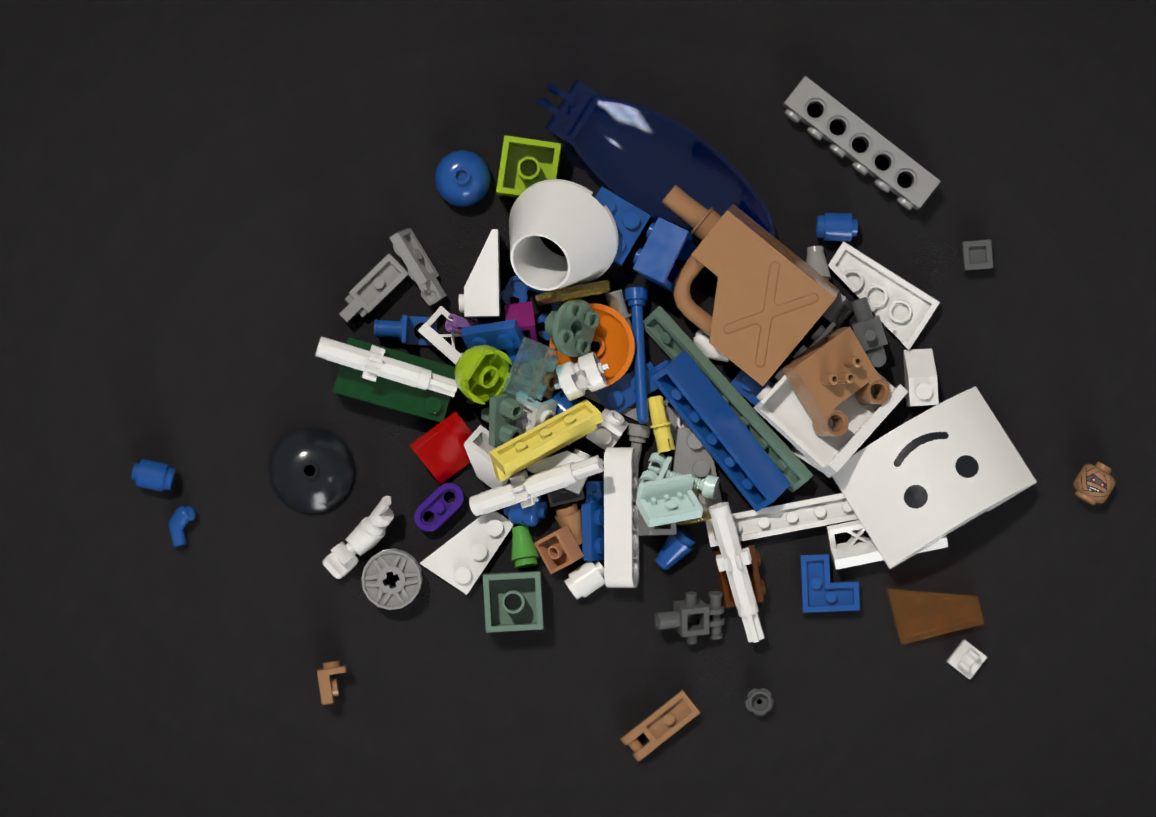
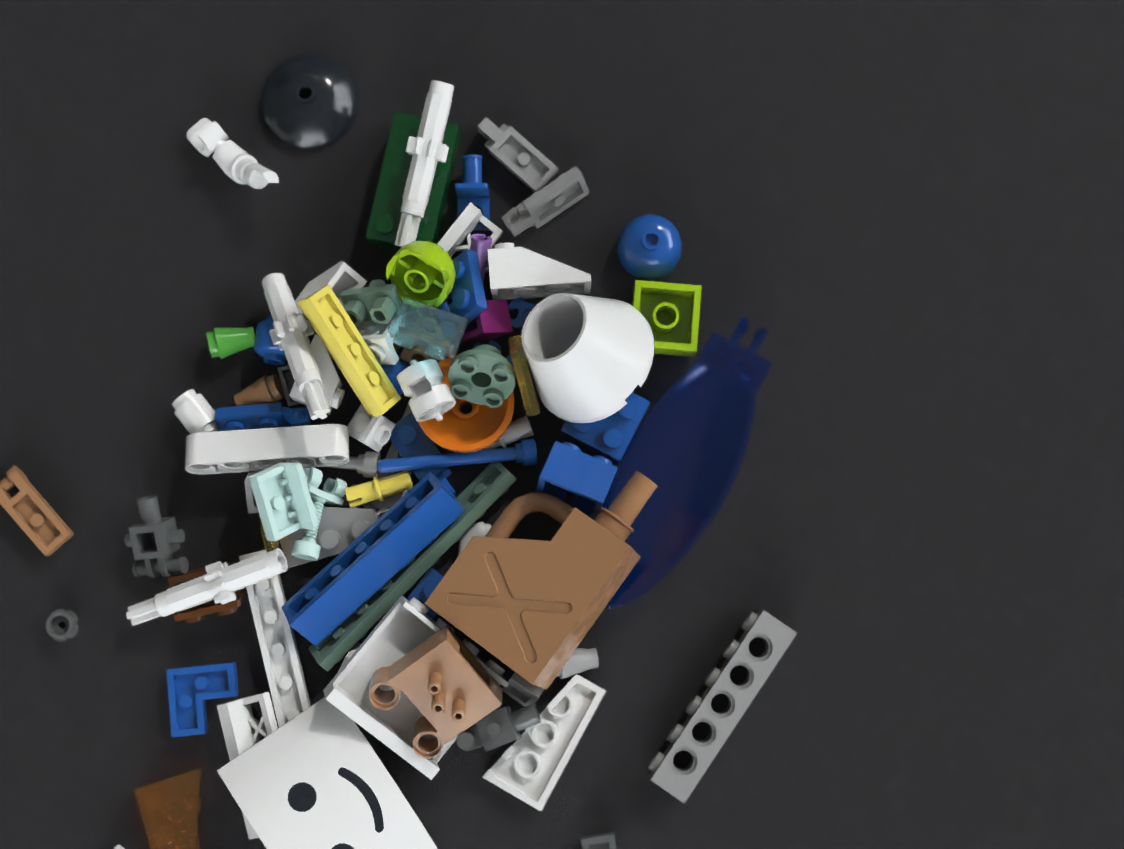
camera: 85 degrees right, 5 degrees down
medium nougat bracket [317,661,347,705] -> none
light grey wheel [361,548,423,610] -> none
red tile [410,411,473,484] -> none
dark purple plate [414,483,464,531] -> none
white wing [420,511,514,595] -> none
sand green brick [483,570,544,633] -> none
nougat piece [534,525,584,574] -> none
blue cone [655,527,695,571] -> none
blue brick [816,213,858,242] -> none
white slope [903,348,939,407] -> none

